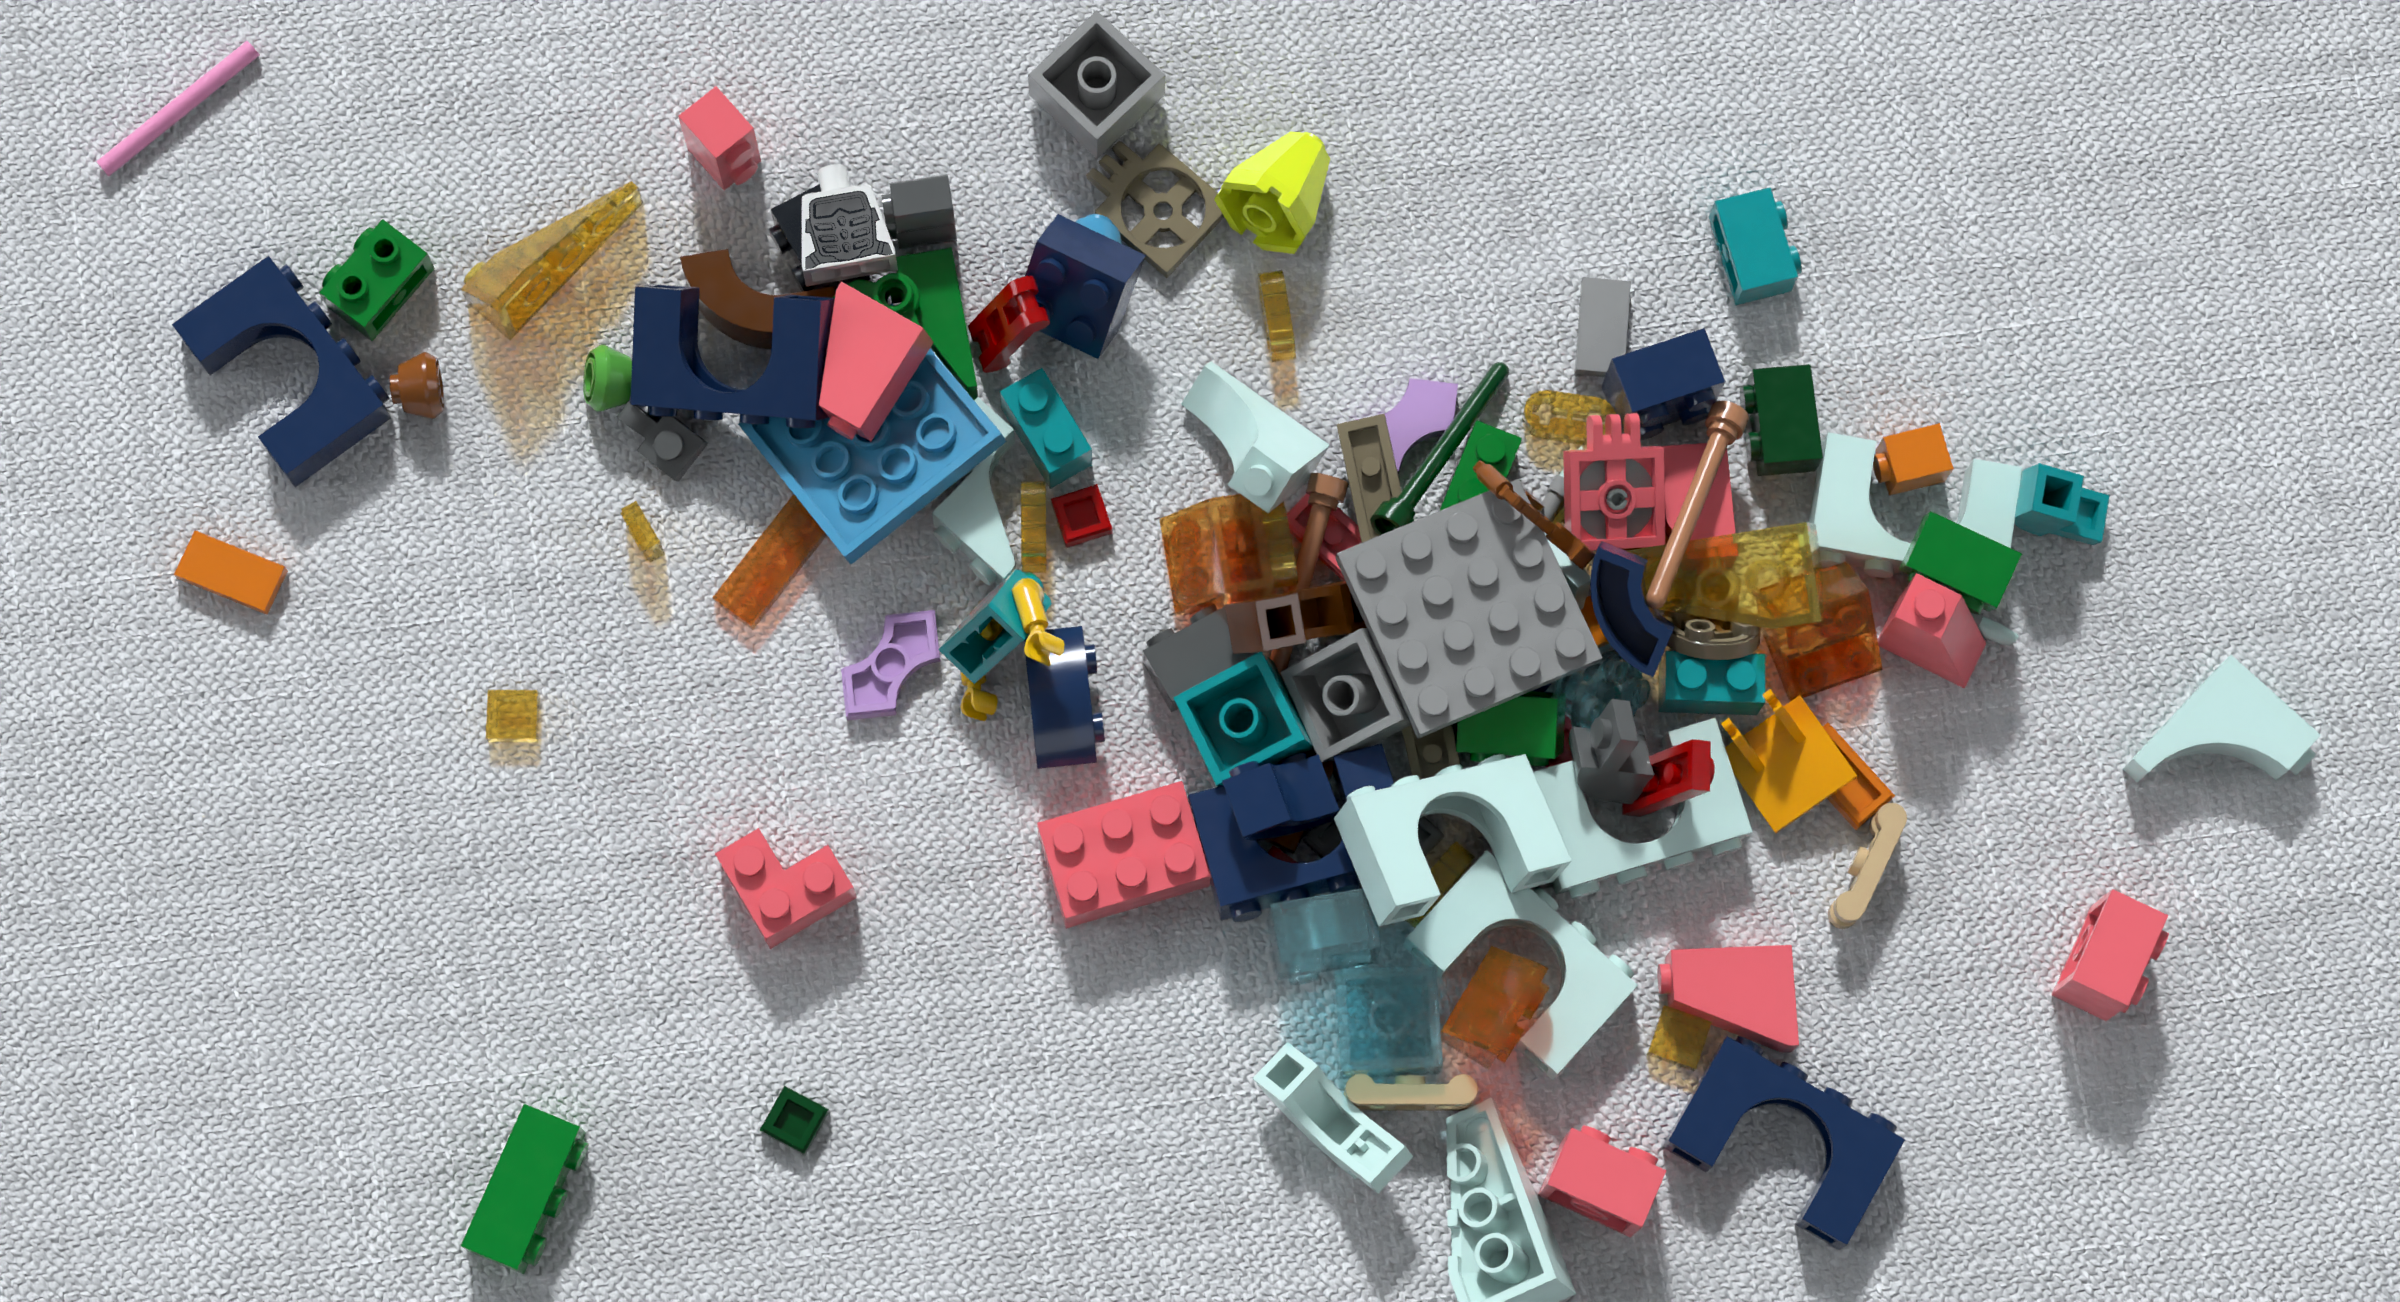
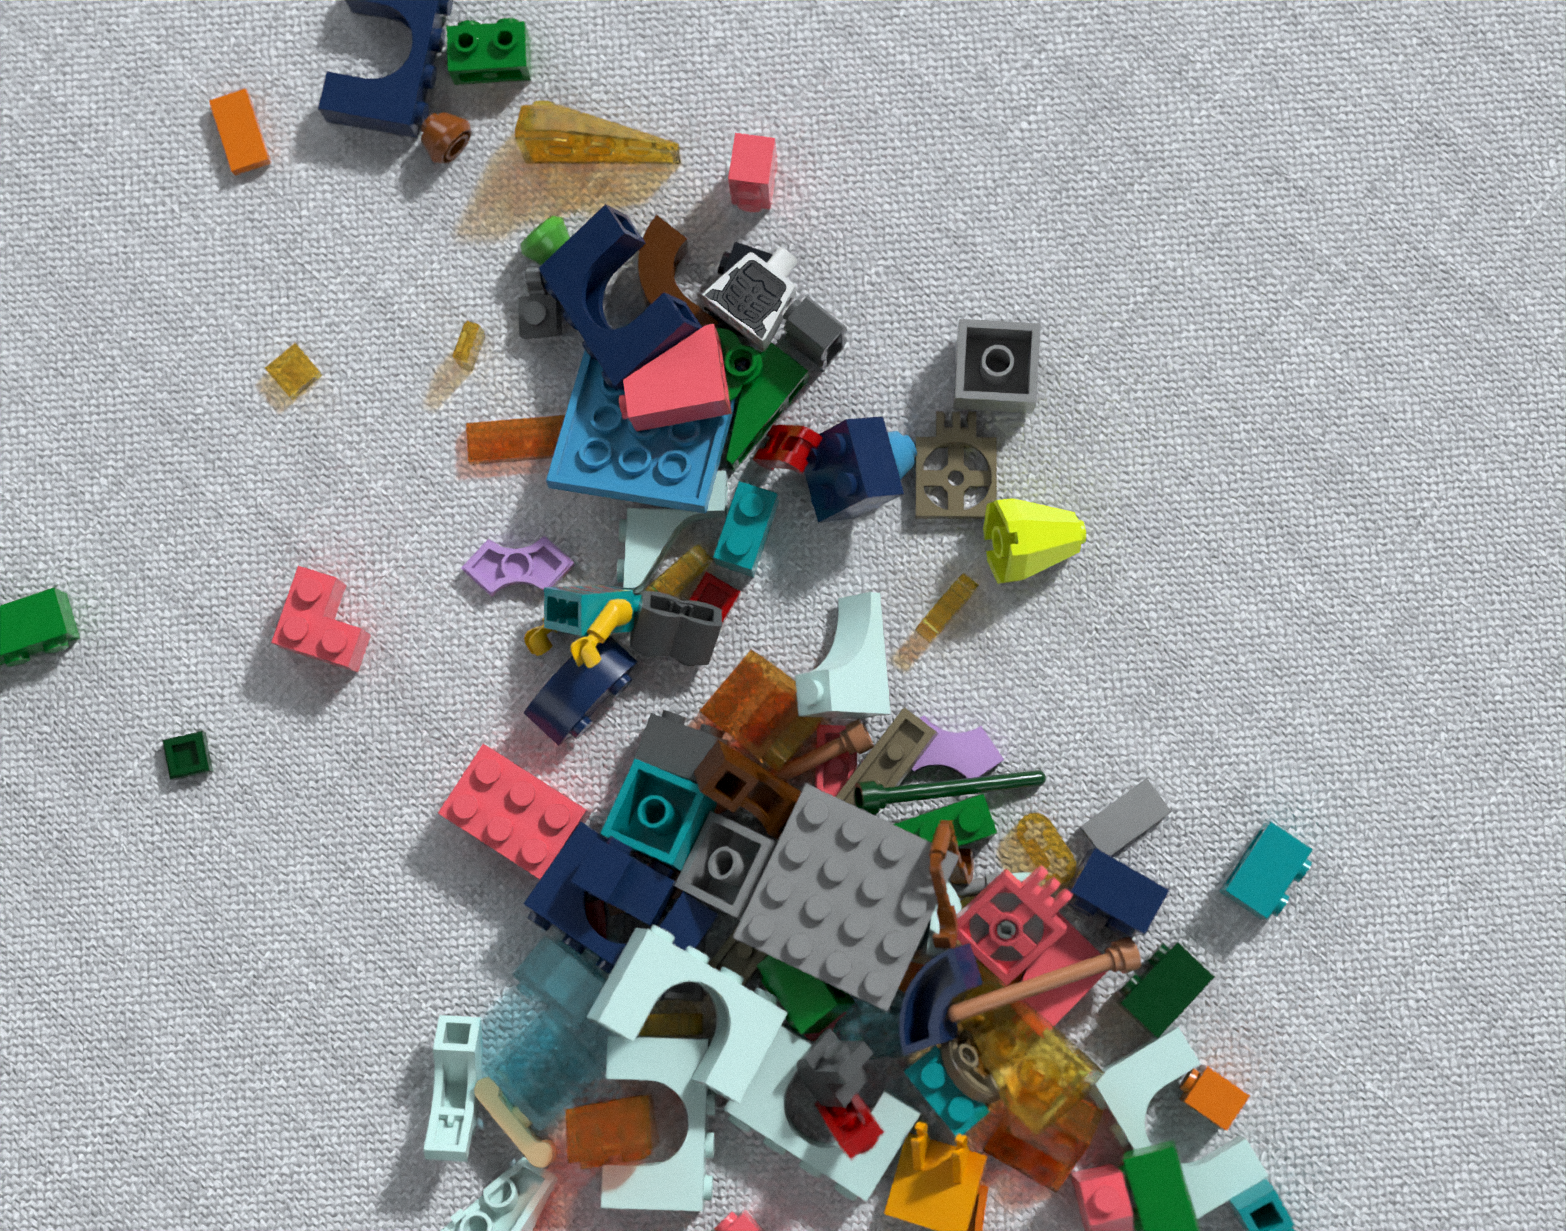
camera: 65 degrees right, 5 degrees up
none -> dark grey brick [630,591,722,666]

